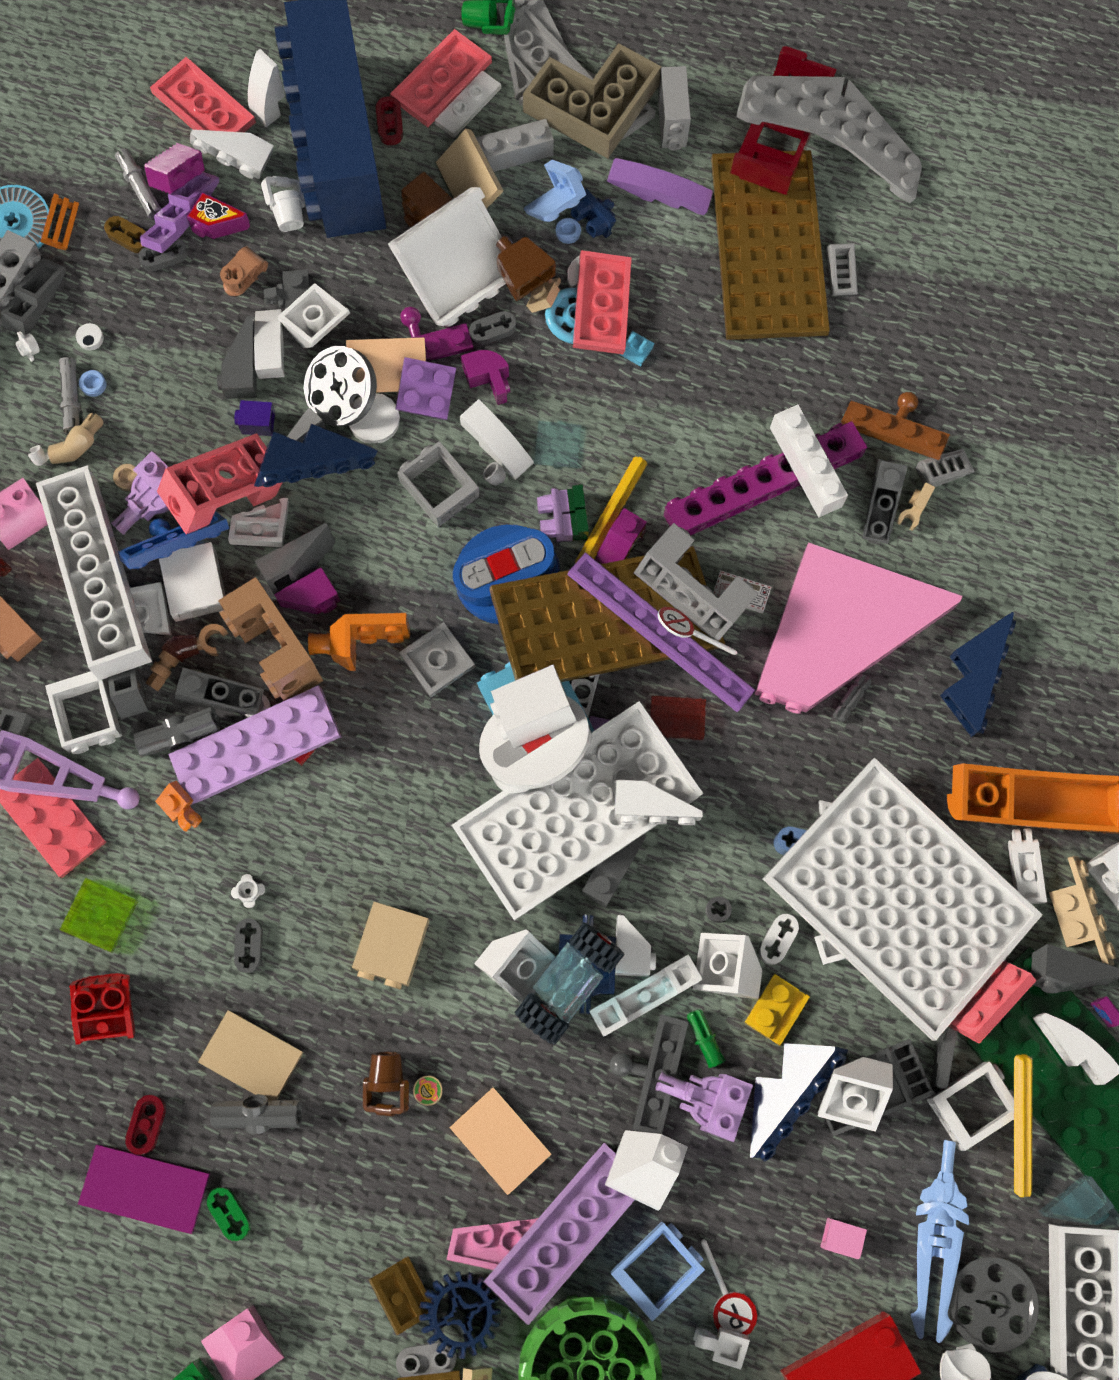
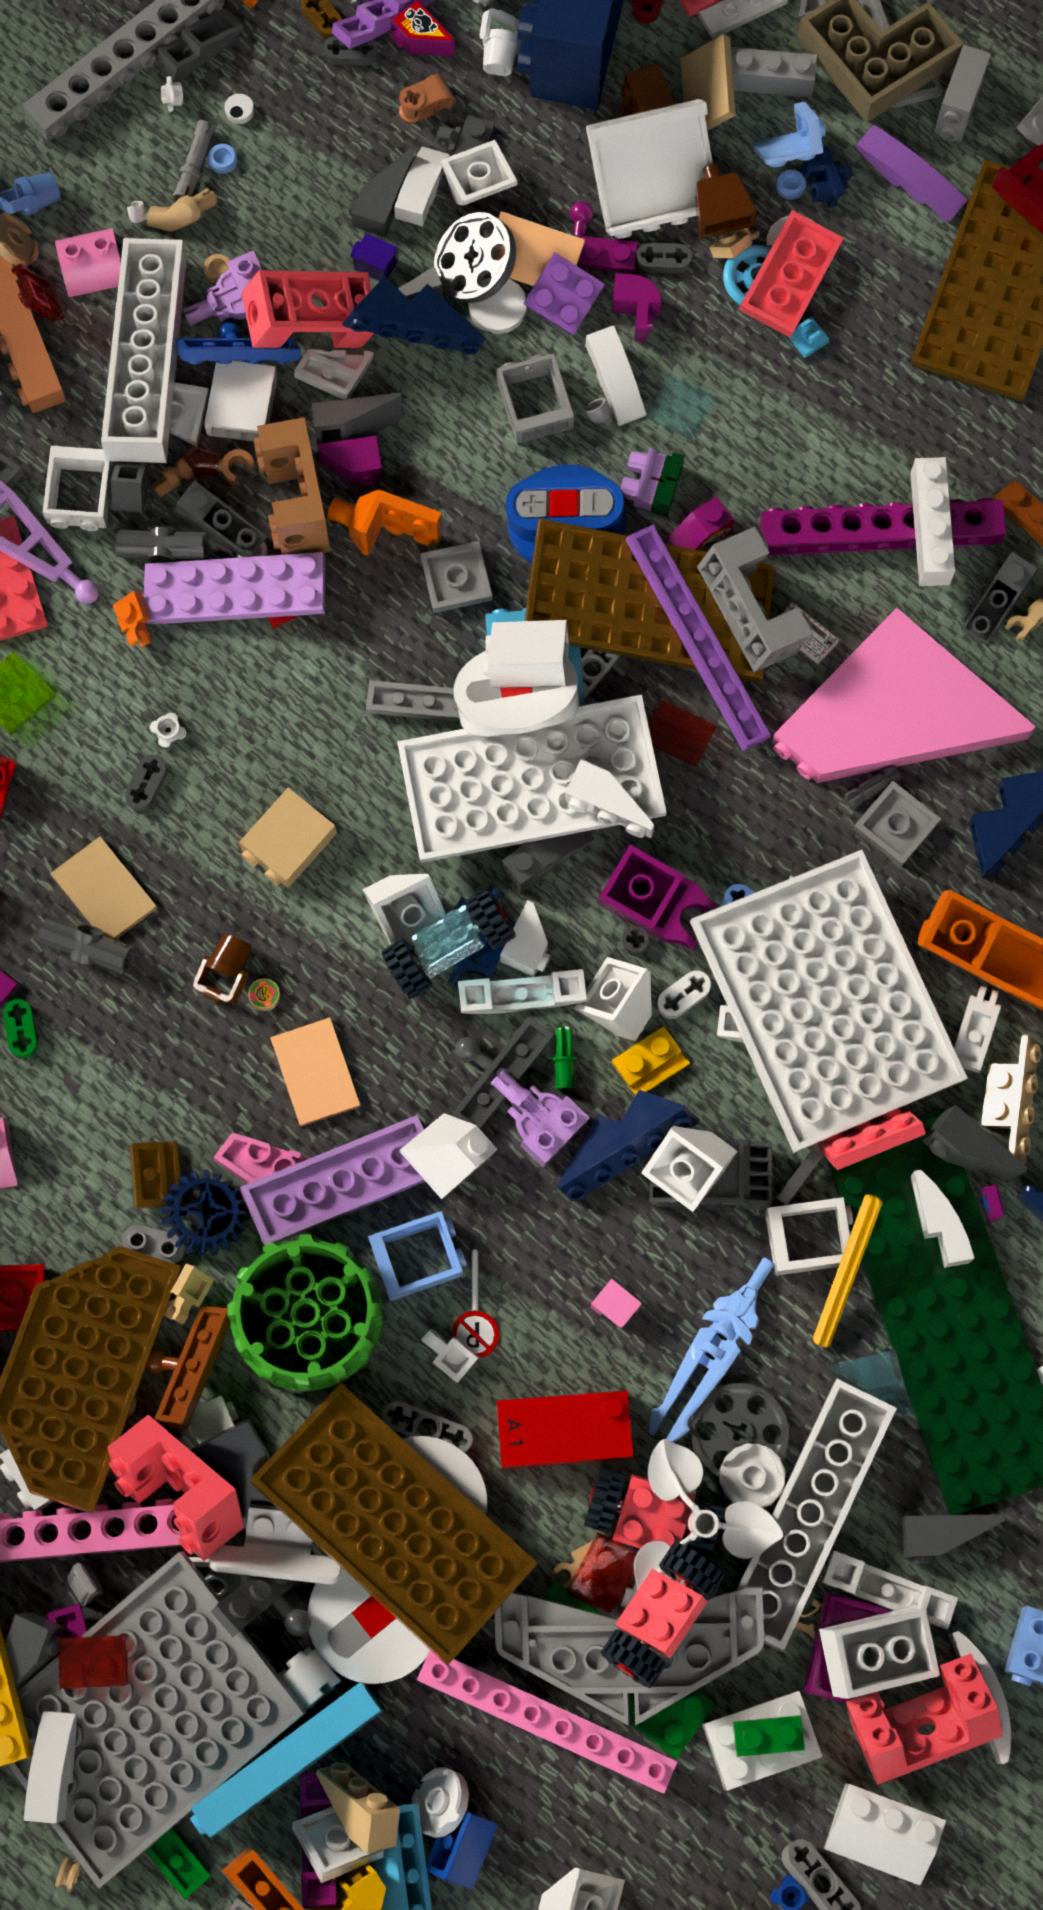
camera: 25 degrees right, 0 degrees up
yellow axle [575,456,647,564] -> none
white piece [658,607,737,655] -> none
none -> light grey plate [366,680,460,722]
none -> magenta brick [596,844,719,951]
none -> white tile [720,1443,785,1508]
none -> light grey plate [853,781,941,867]

